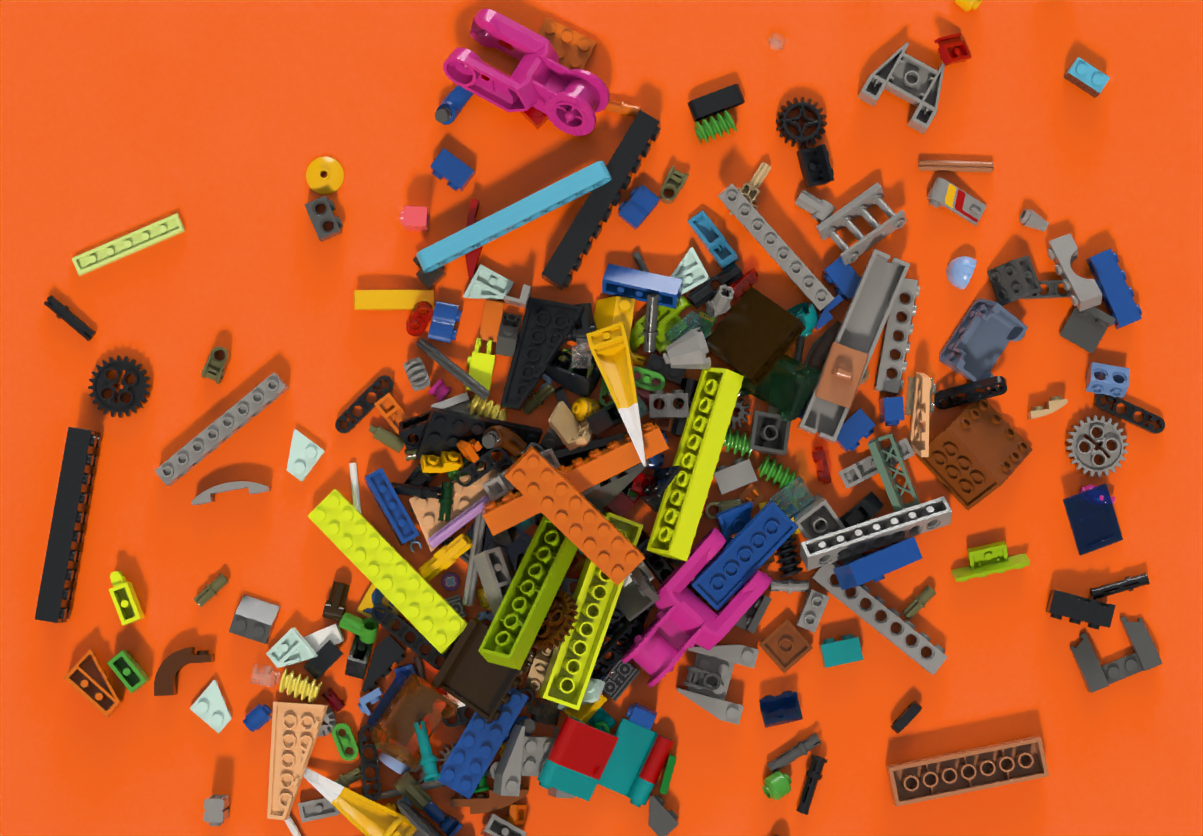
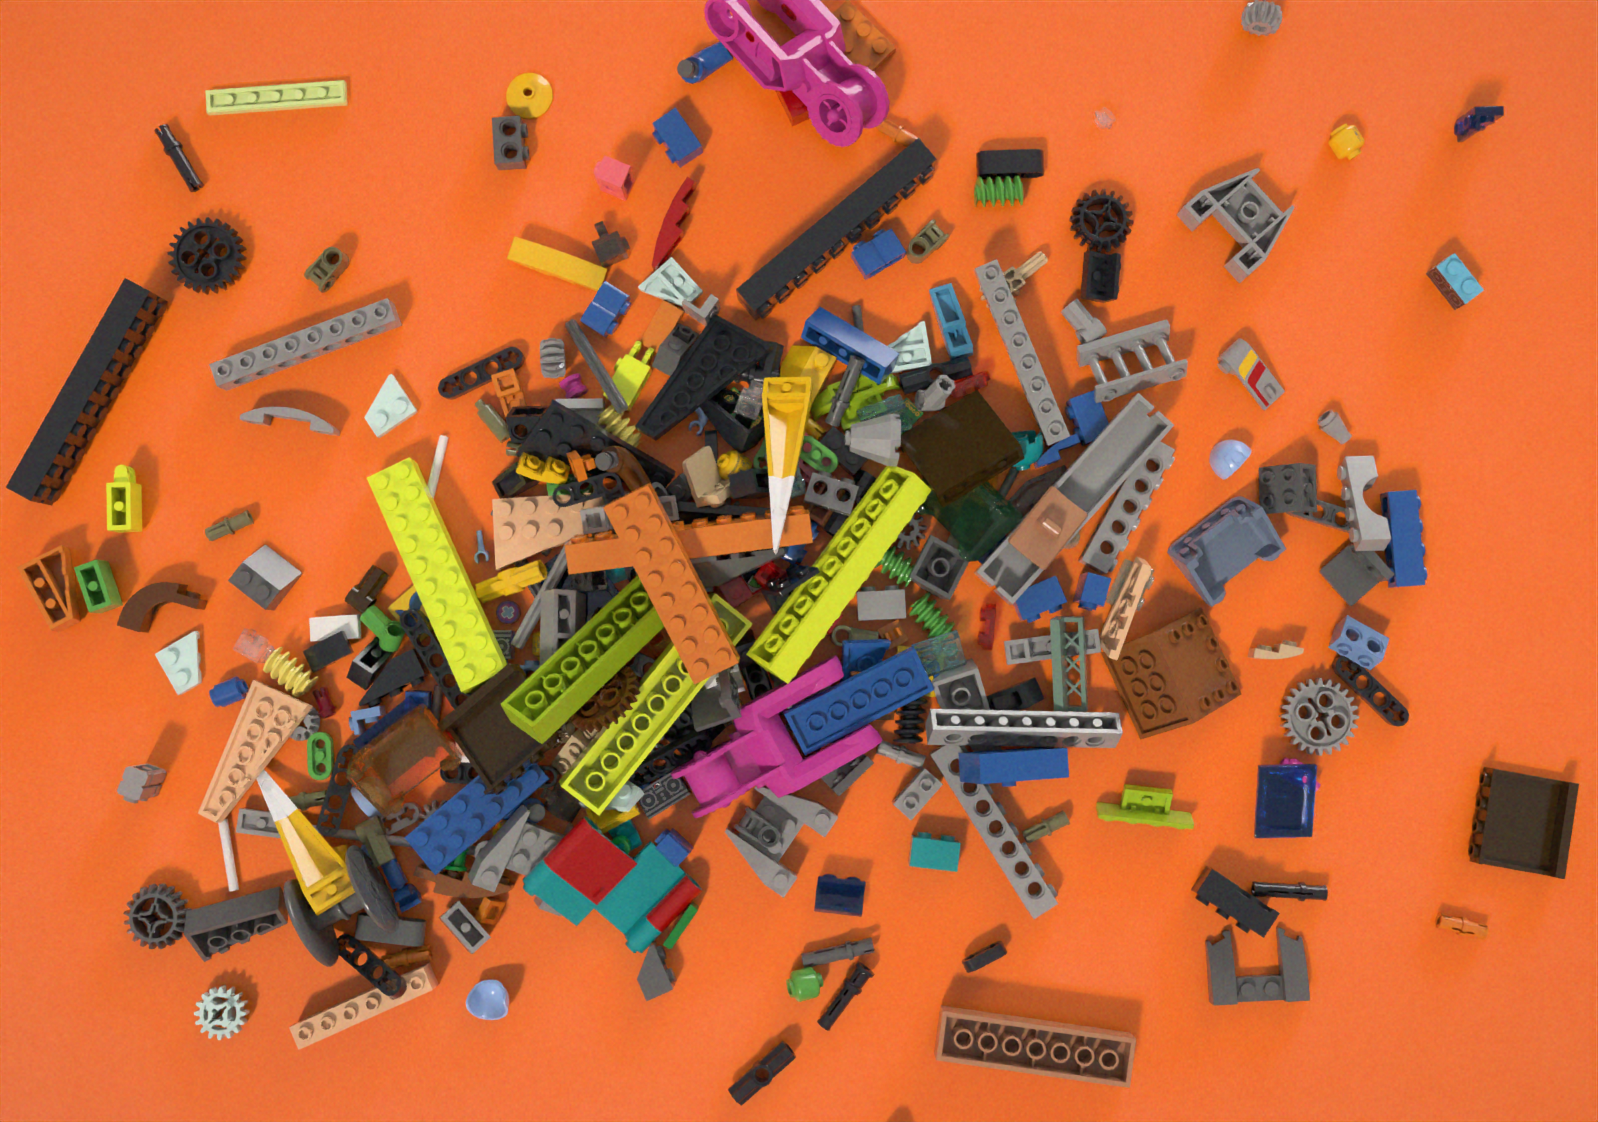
camera: 25 degrees right, 0 degrees up
light aqua wing [266,627,318,668] -> none
blue fence [364,468,420,546] -> none
black pin [391,482,443,499] -> none
clear red plate [406,301,433,336] -> none
teal pin [413,721,441,782] -> none
medium azure beam [416,161,612,273] -> none
lavender axle [427,495,491,548] -> none
dark green pin [438,482,454,522] -> none
olive axle [522,383,555,415] -> none
dark orange plate [758,619,813,674] -> none
nougat axle [918,160,994,173] -> none
red plate [934,33,972,66] -> none
black beam [934,376,1007,409] -> none

